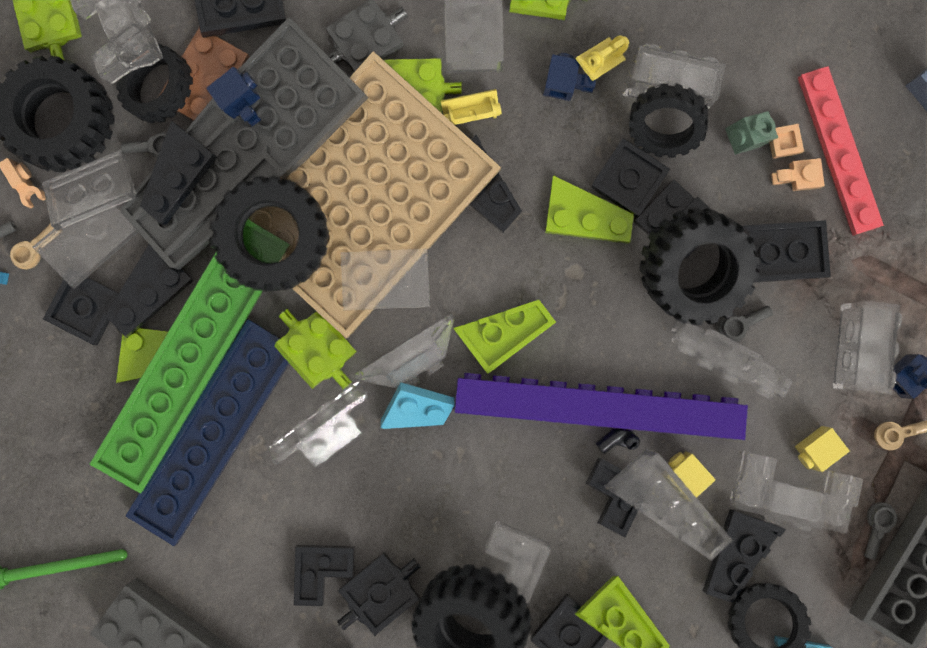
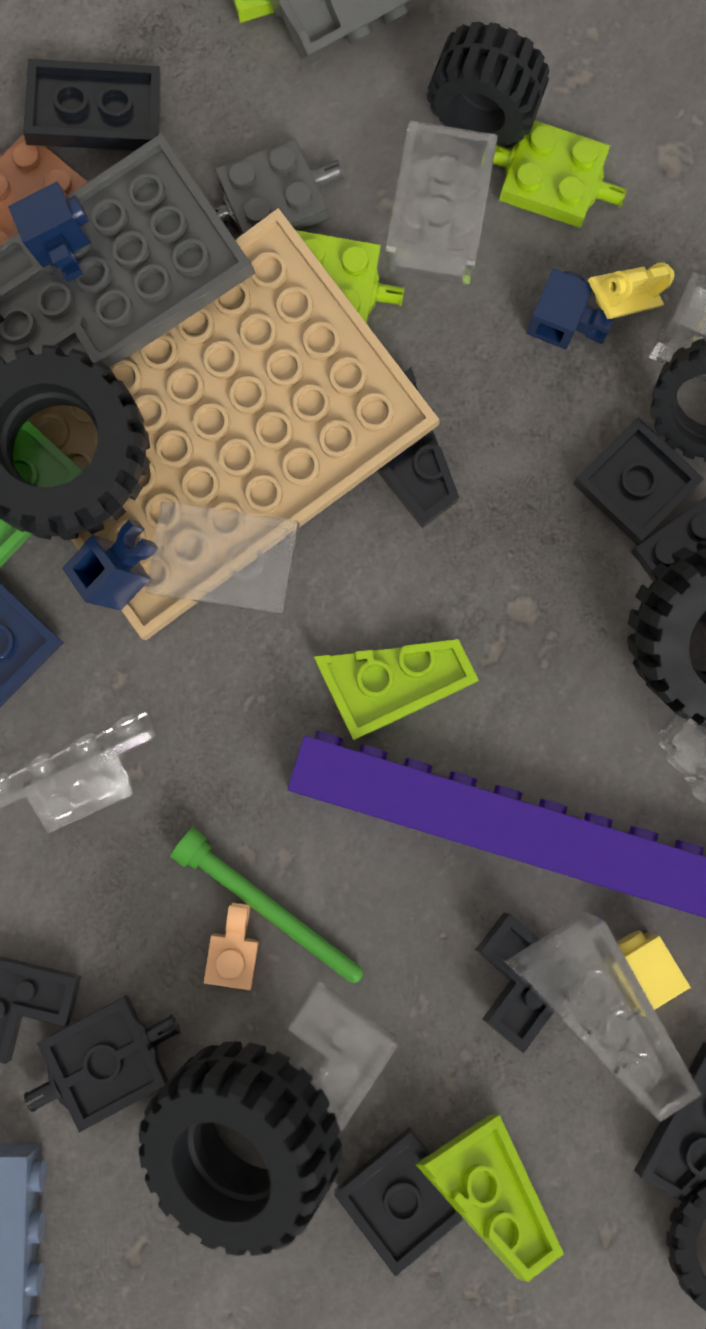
camera: 10 degrees right, 5 degrees down
lime plate [274,309,357,390] -> none
clear wedge [354,313,455,389] -> none
medium azure wing [380,382,455,429] -> none
light yellow hinge [441,89,502,125] -> none
lime wing [545,175,634,244] -> none
black arm [595,428,640,455] -> none
none -> dark blue brick [62,519,158,611]
none -> bright green piece [170,827,363,983]
none -> light nougat plate [204,902,259,991]

